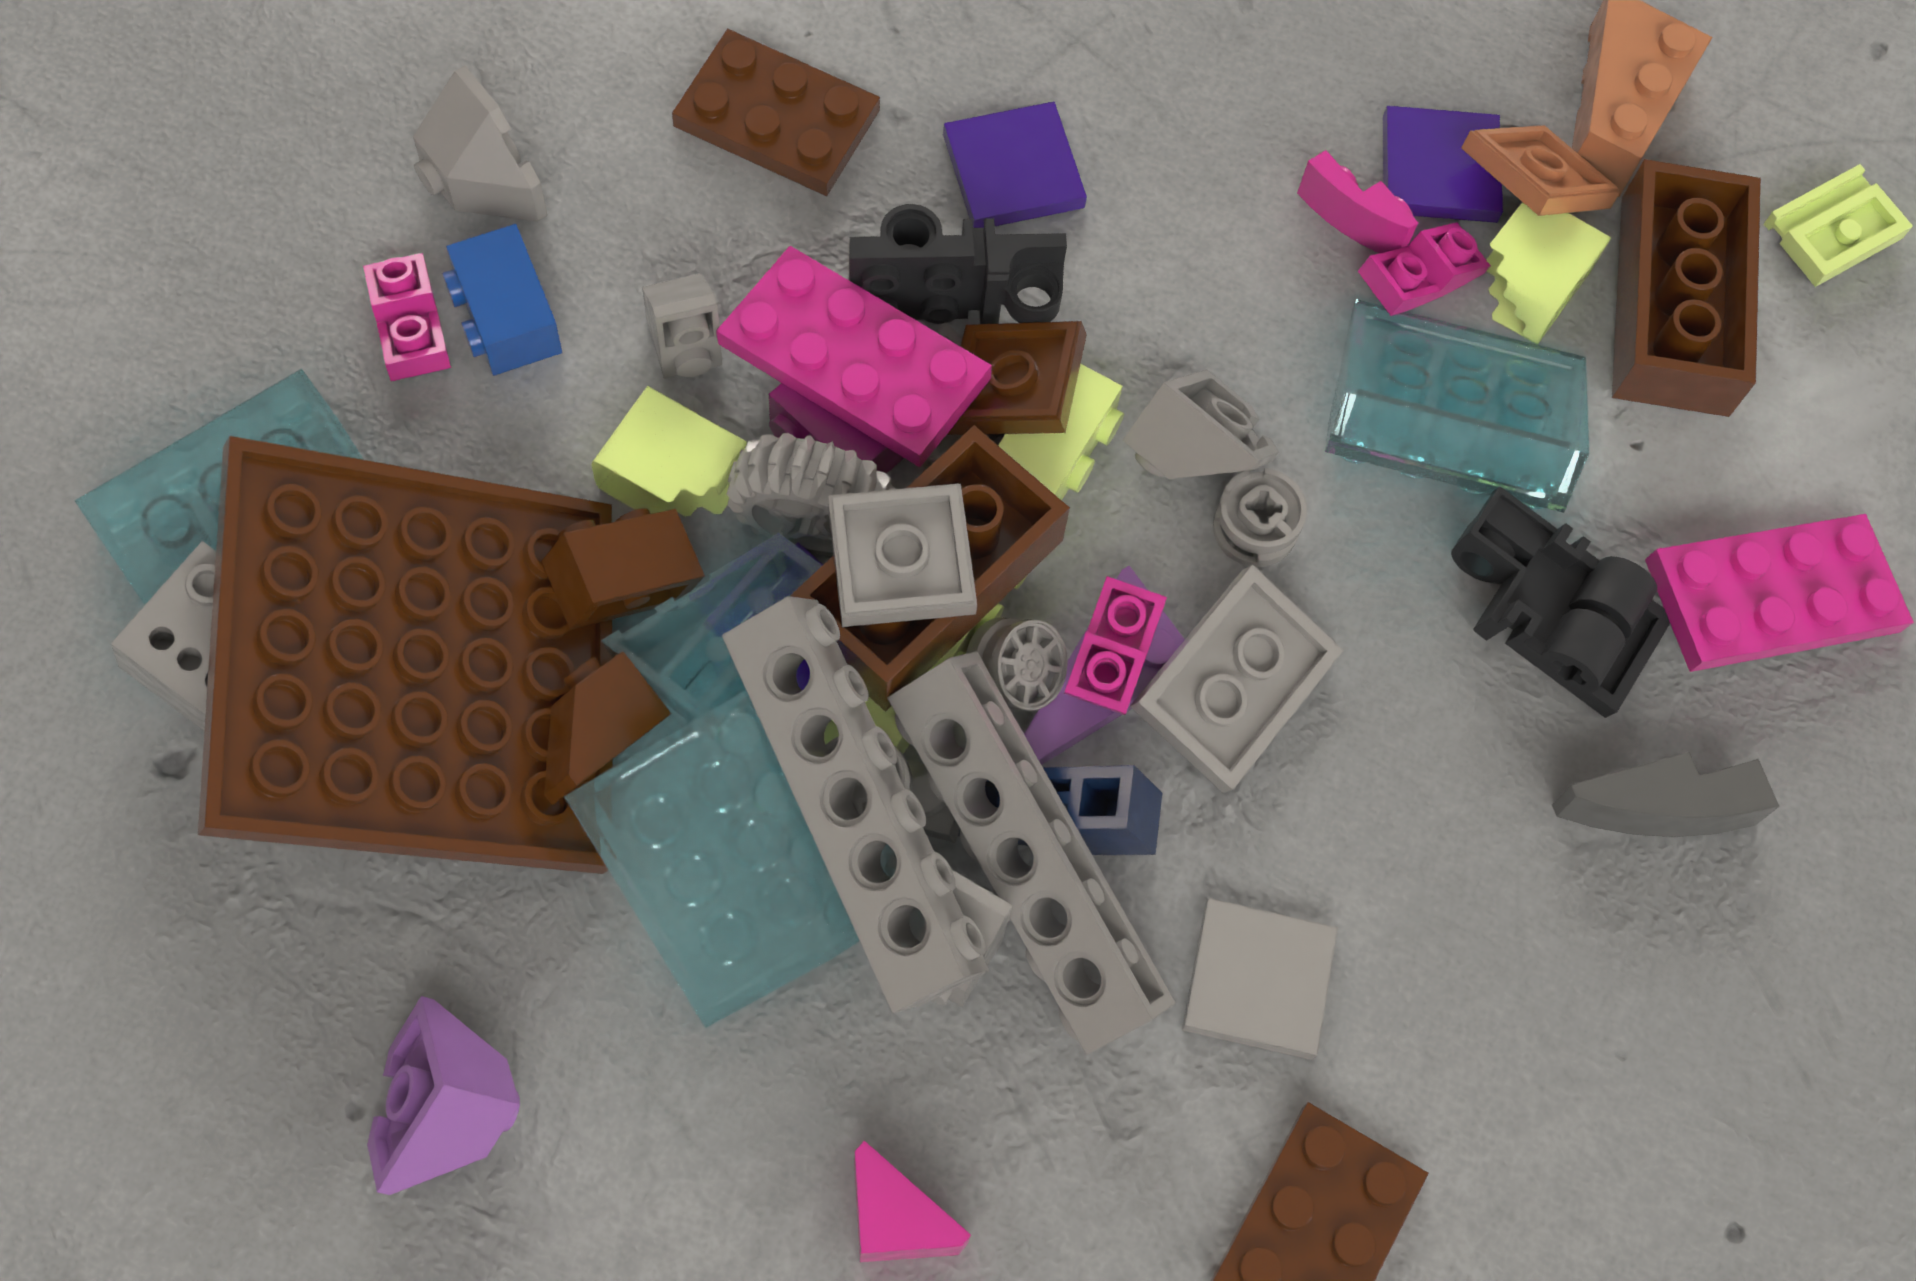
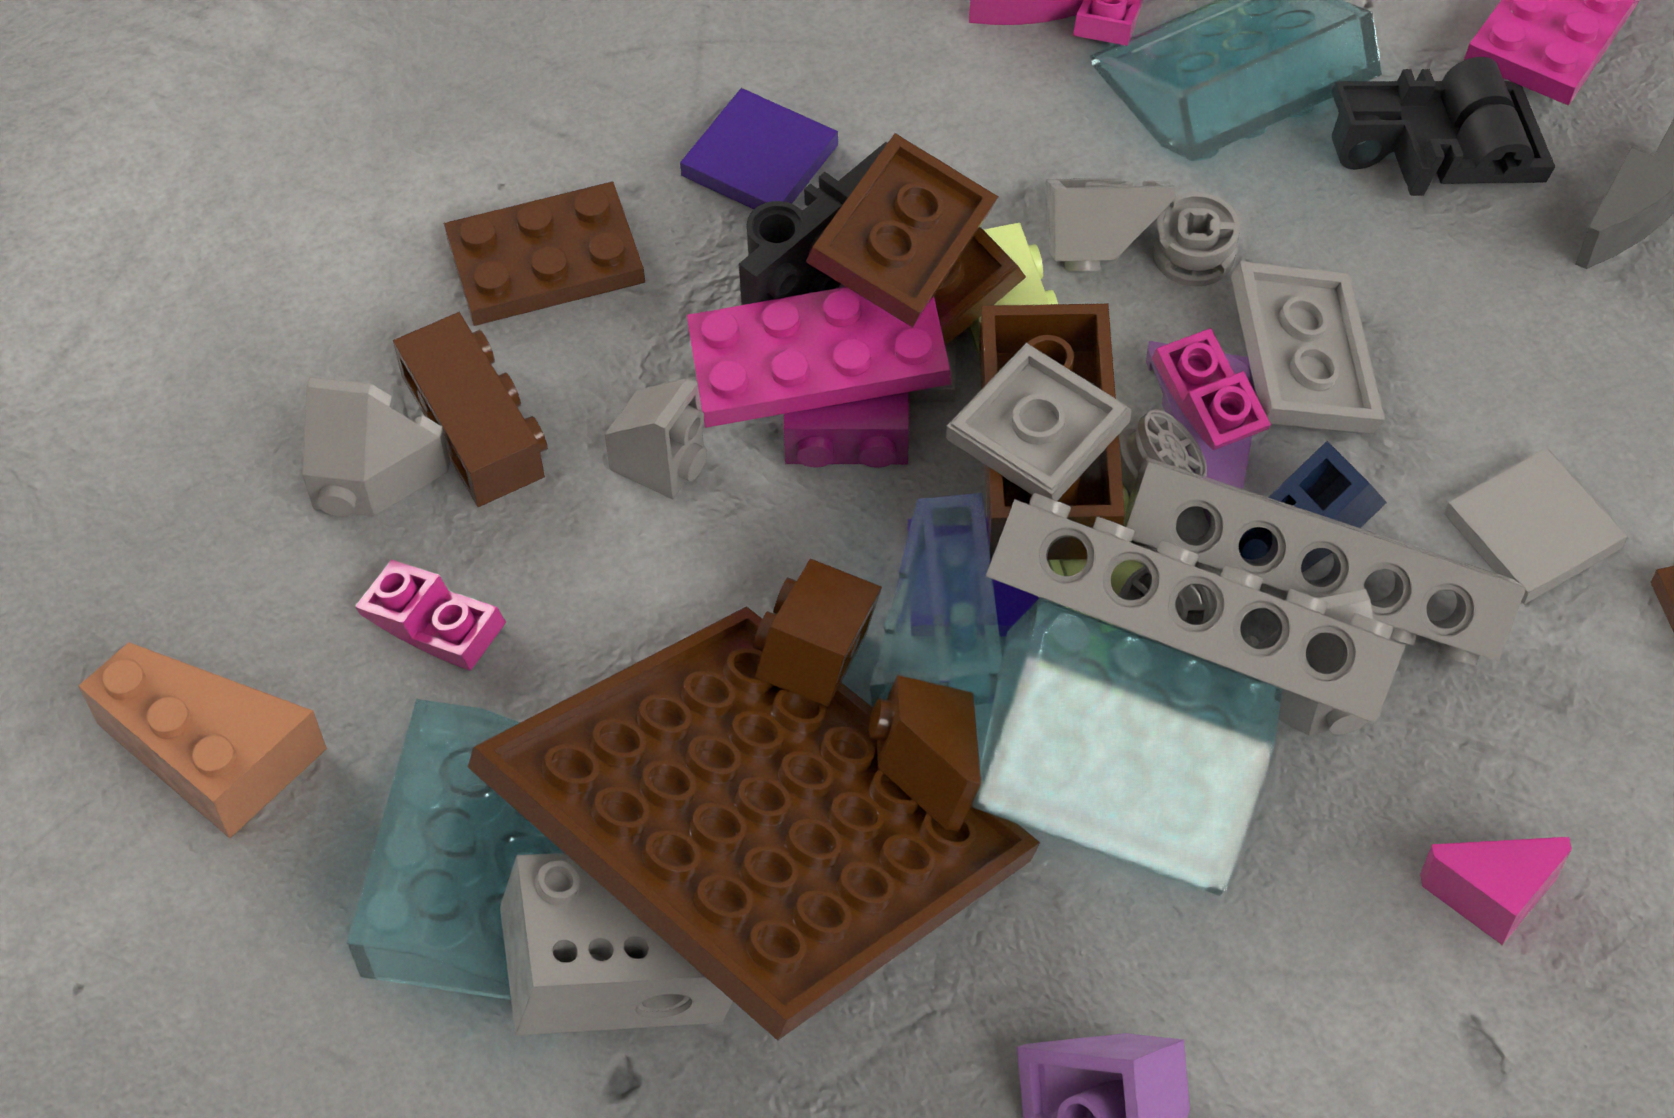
camera: 35 degrees left, 10 degrees down
blue brick [442,224,562,376] -> none
yellowish green piece [591,386,747,517] -> none
light grey gear [727,433,896,558] -> none
none -> nougat wedge [78,642,327,838]
none -> reddish brown brick [393,311,548,507]
none -> reddish brown plate [806,133,999,328]

